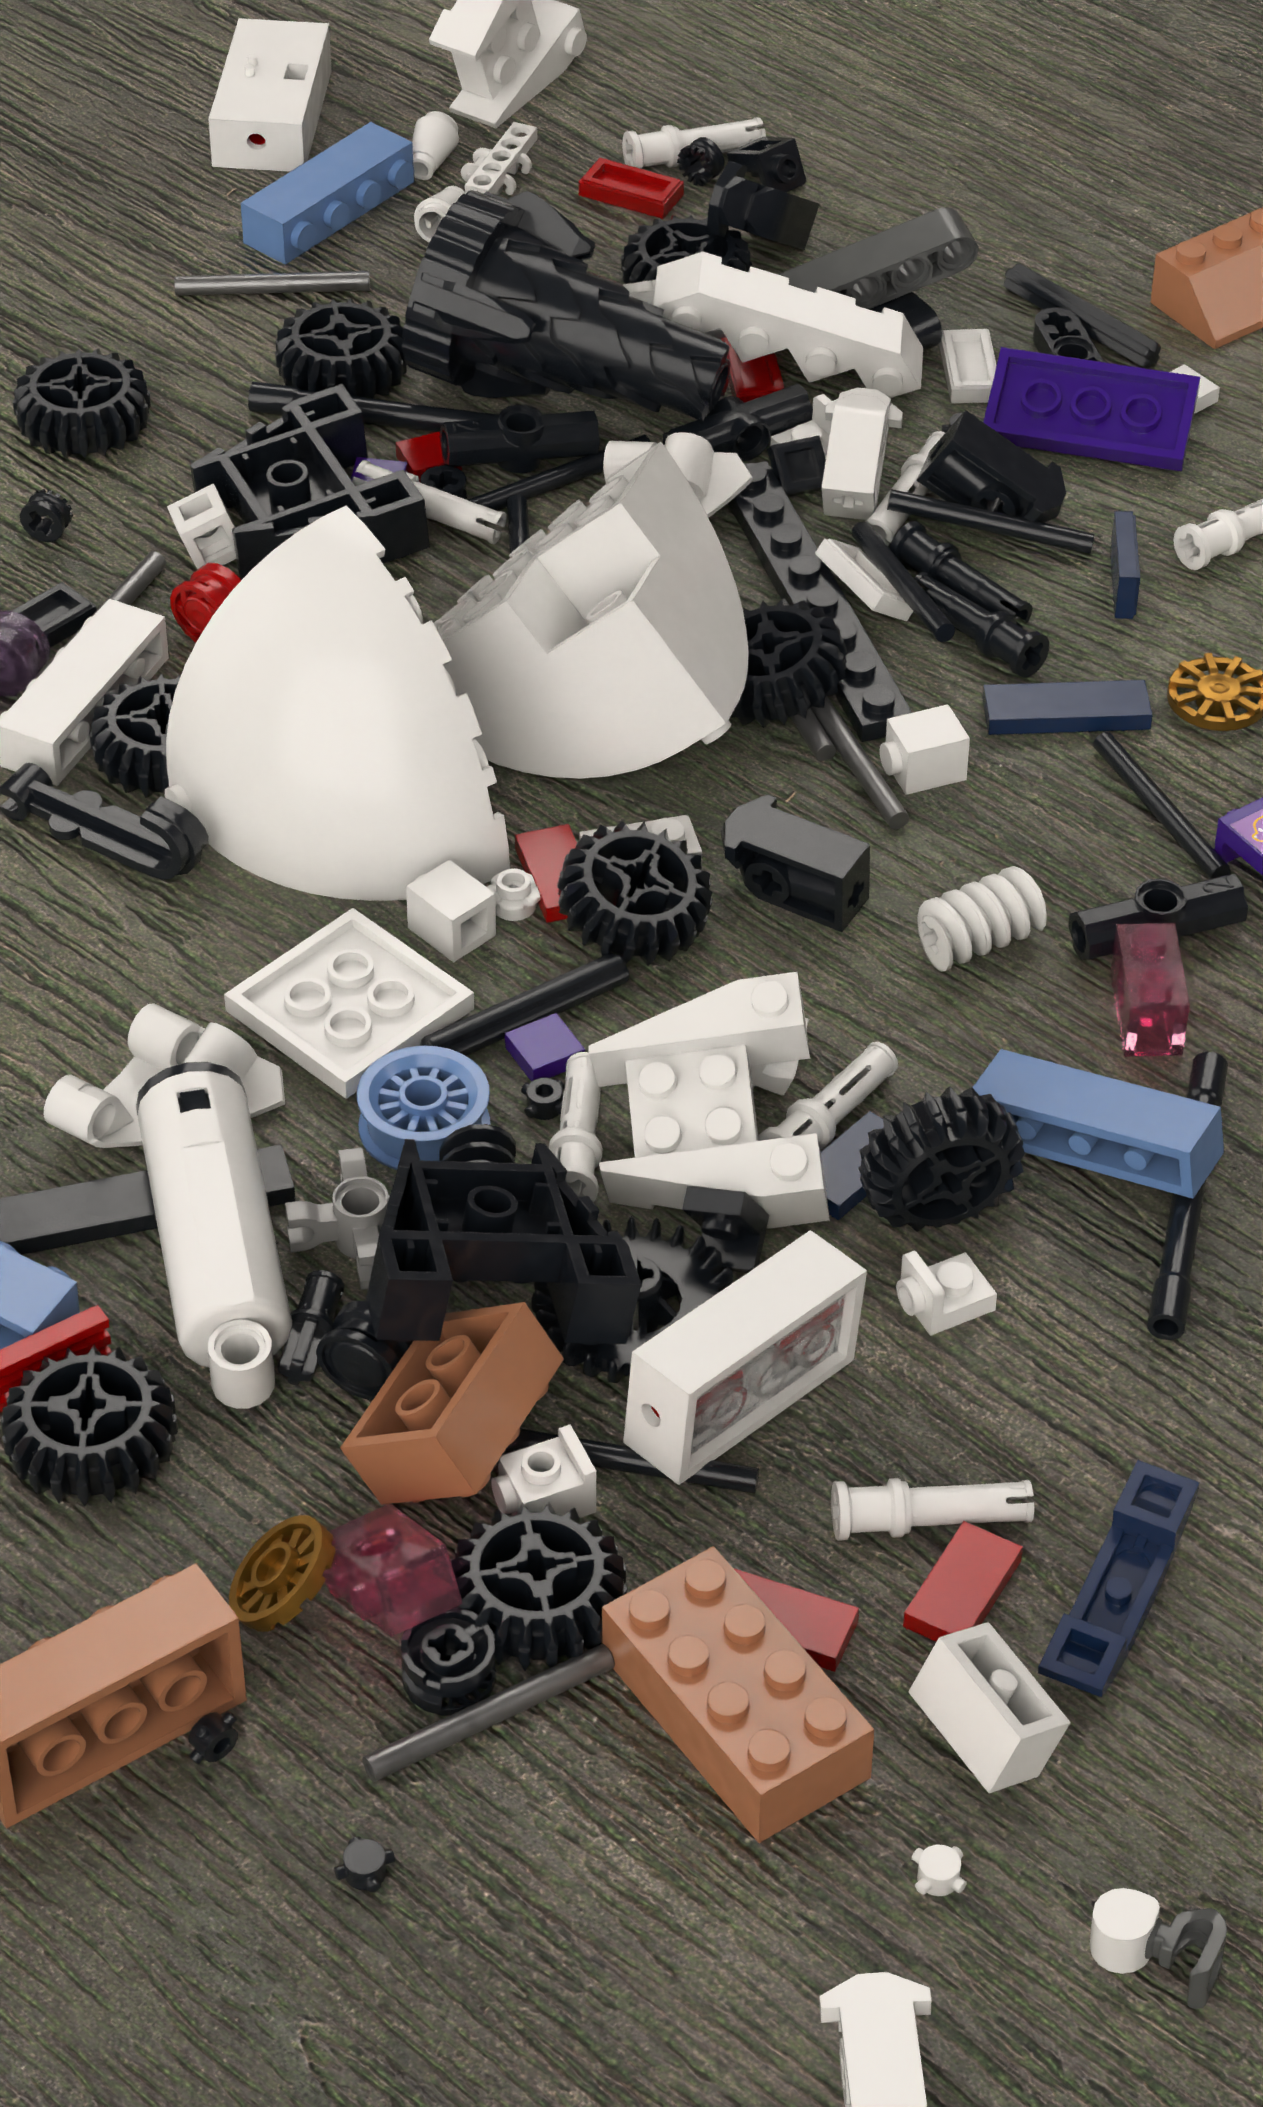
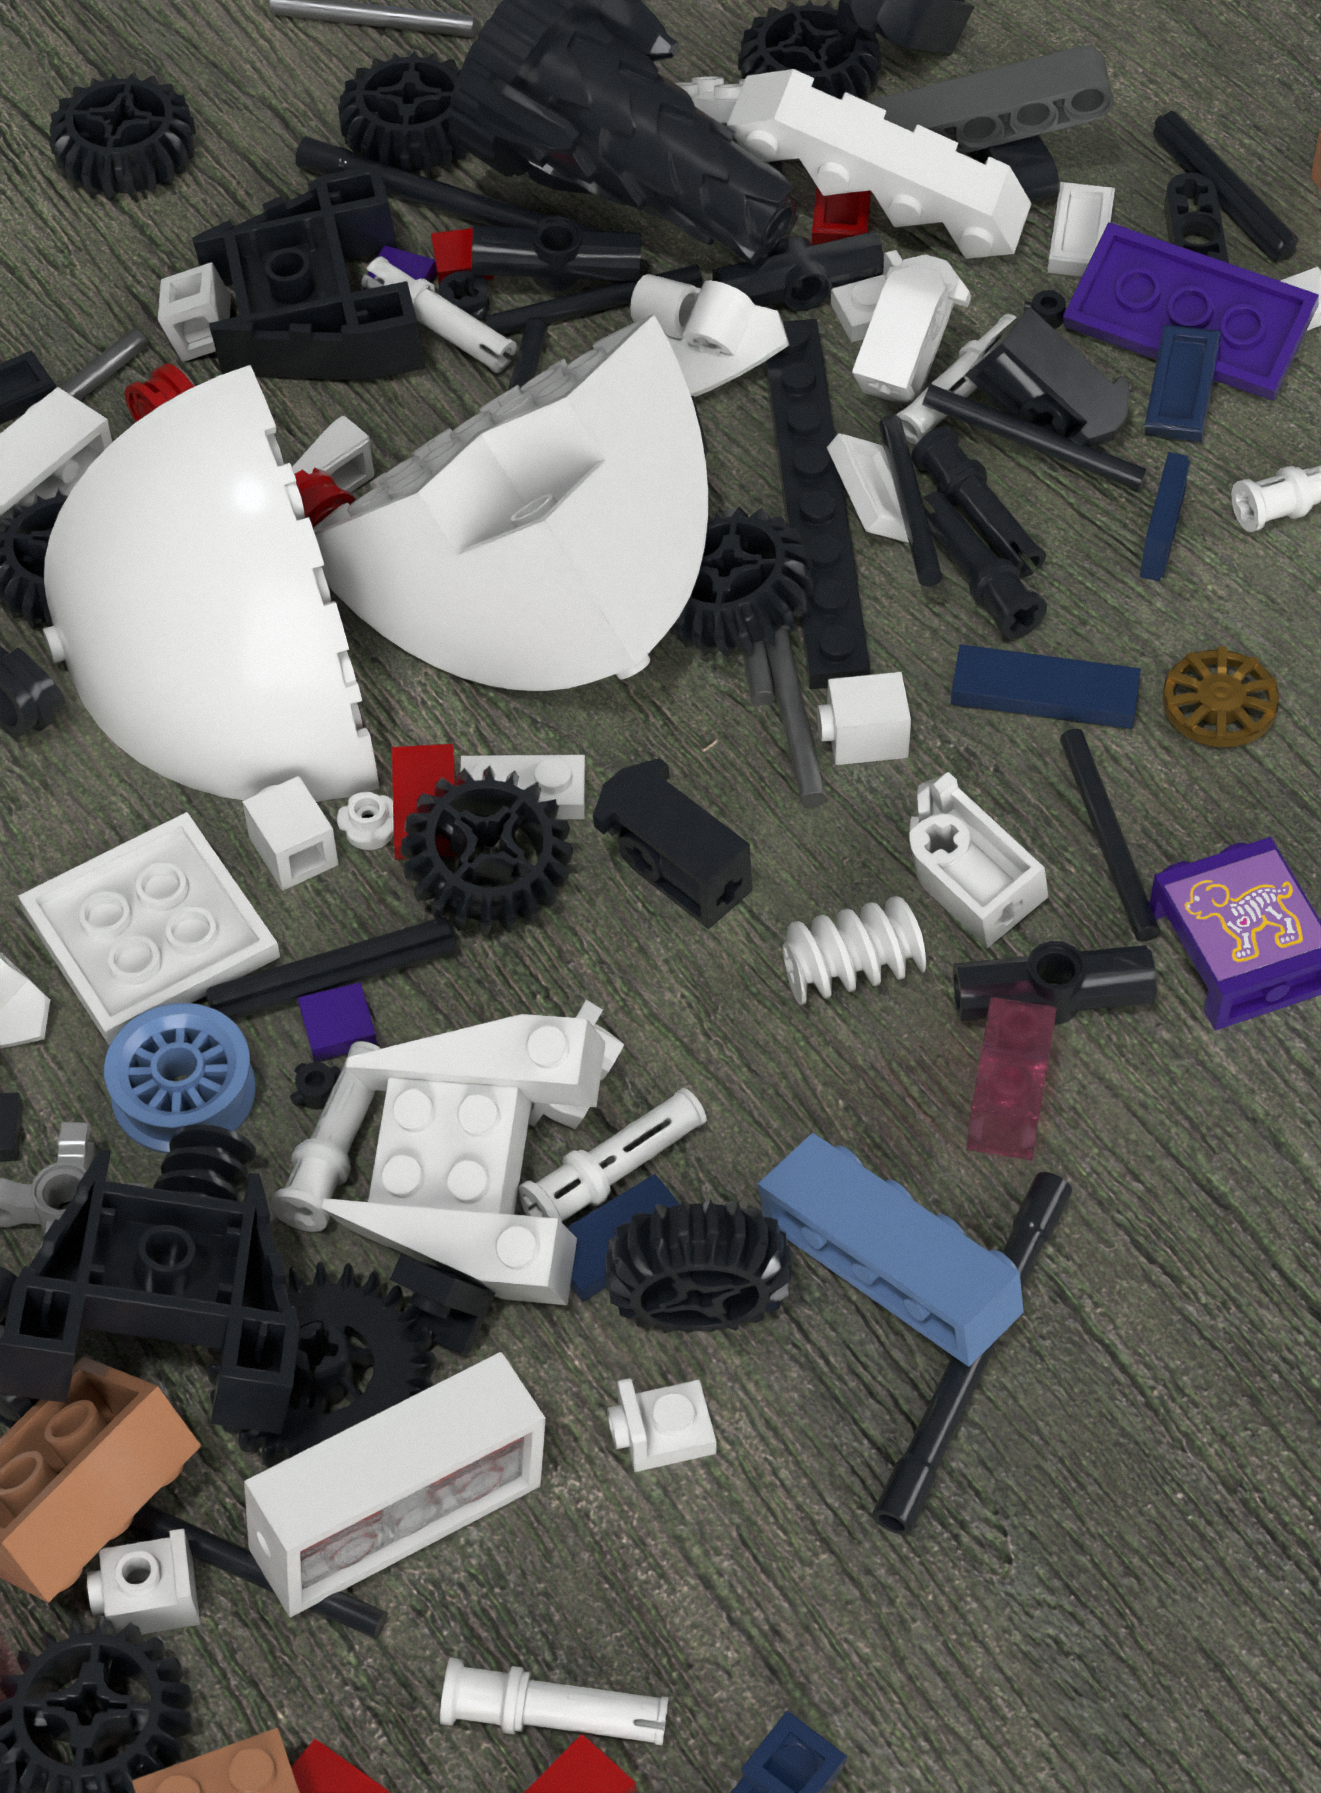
camera: 15 degrees right, 10 degrees up
black bush [19,489,73,542] -> none
black tile [767,435,826,497] -> none
none -> white piece [910,772,1048,948]
none -> dark blue tile [1144,325,1221,442]

